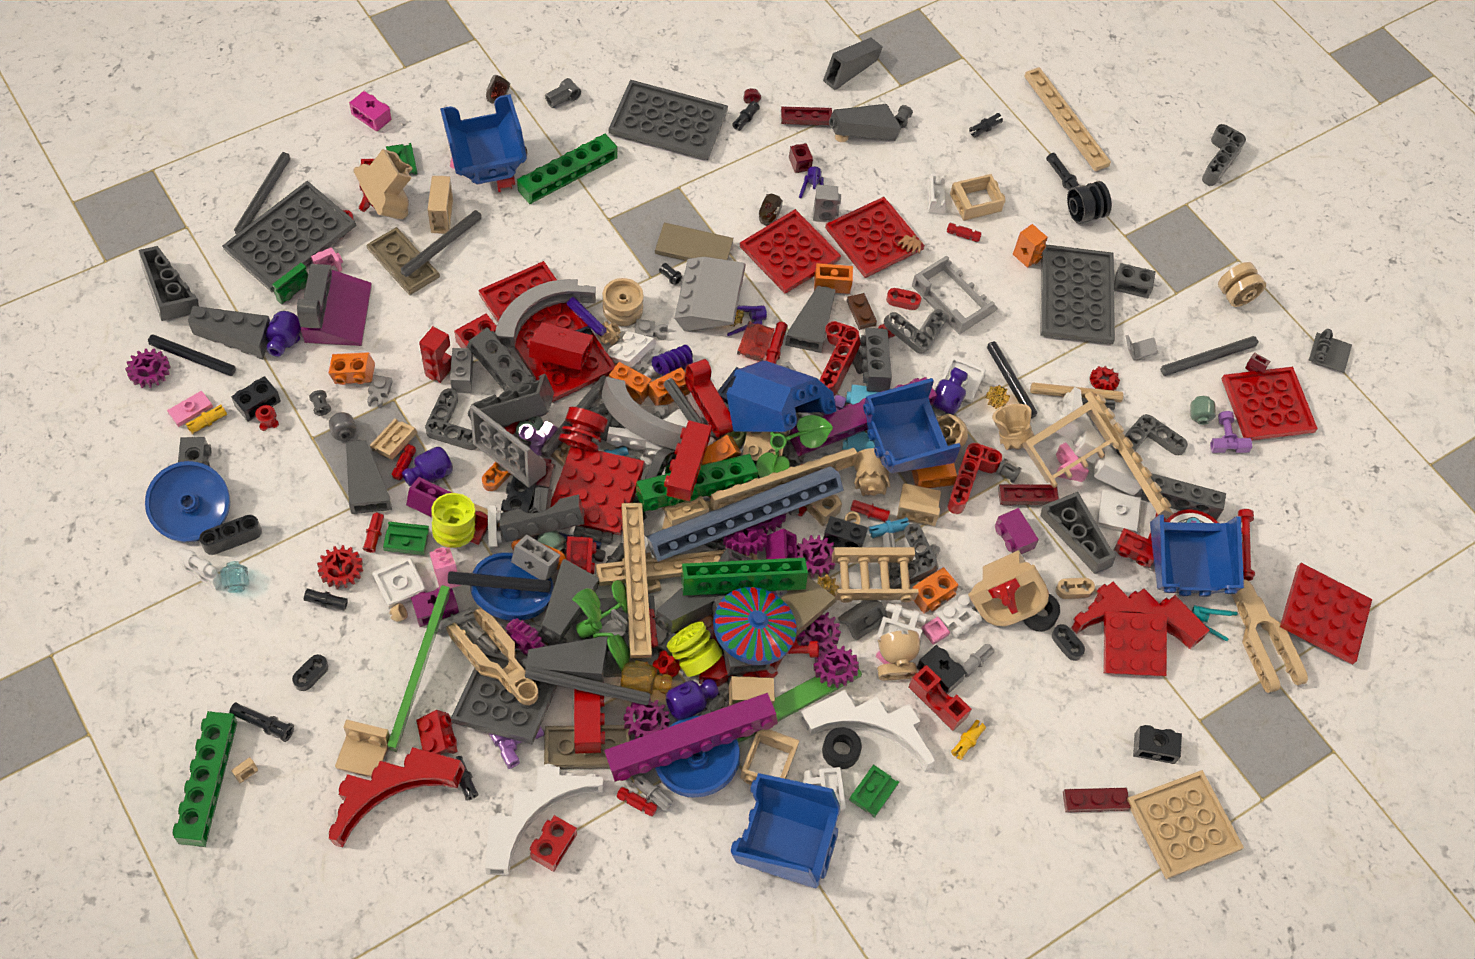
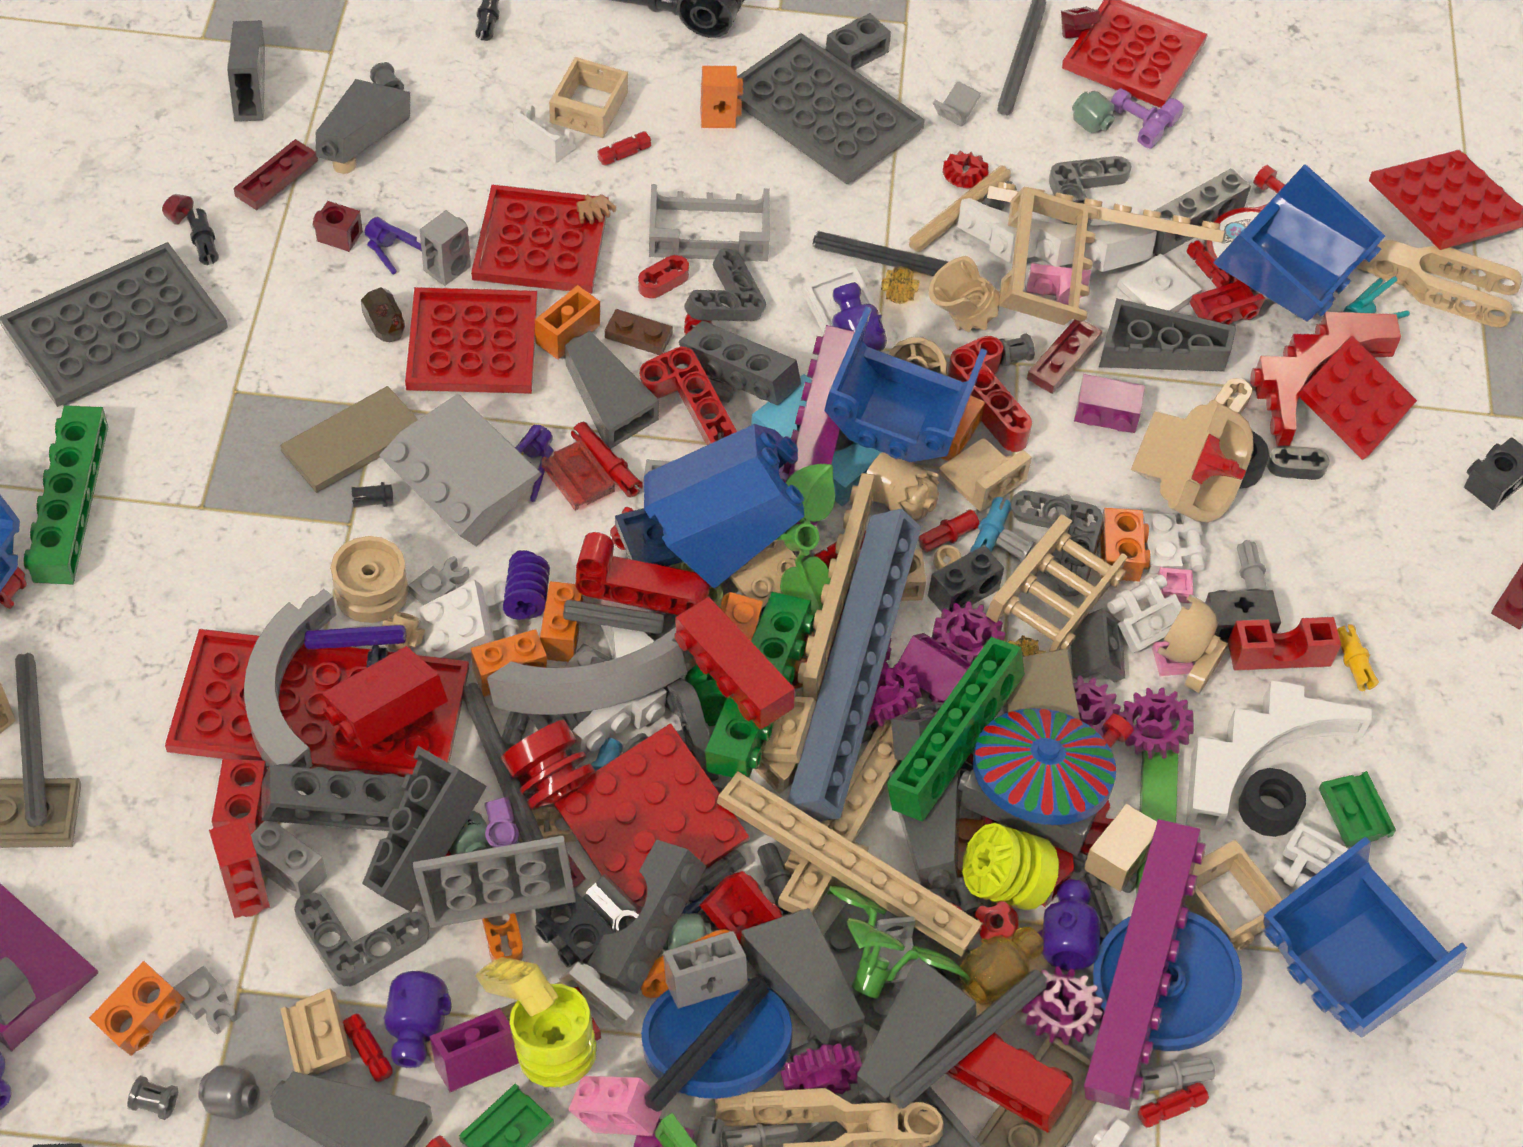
camera: 50 degrees left, 5 degrees down
none -> light yellow beam [476,957,558,1016]

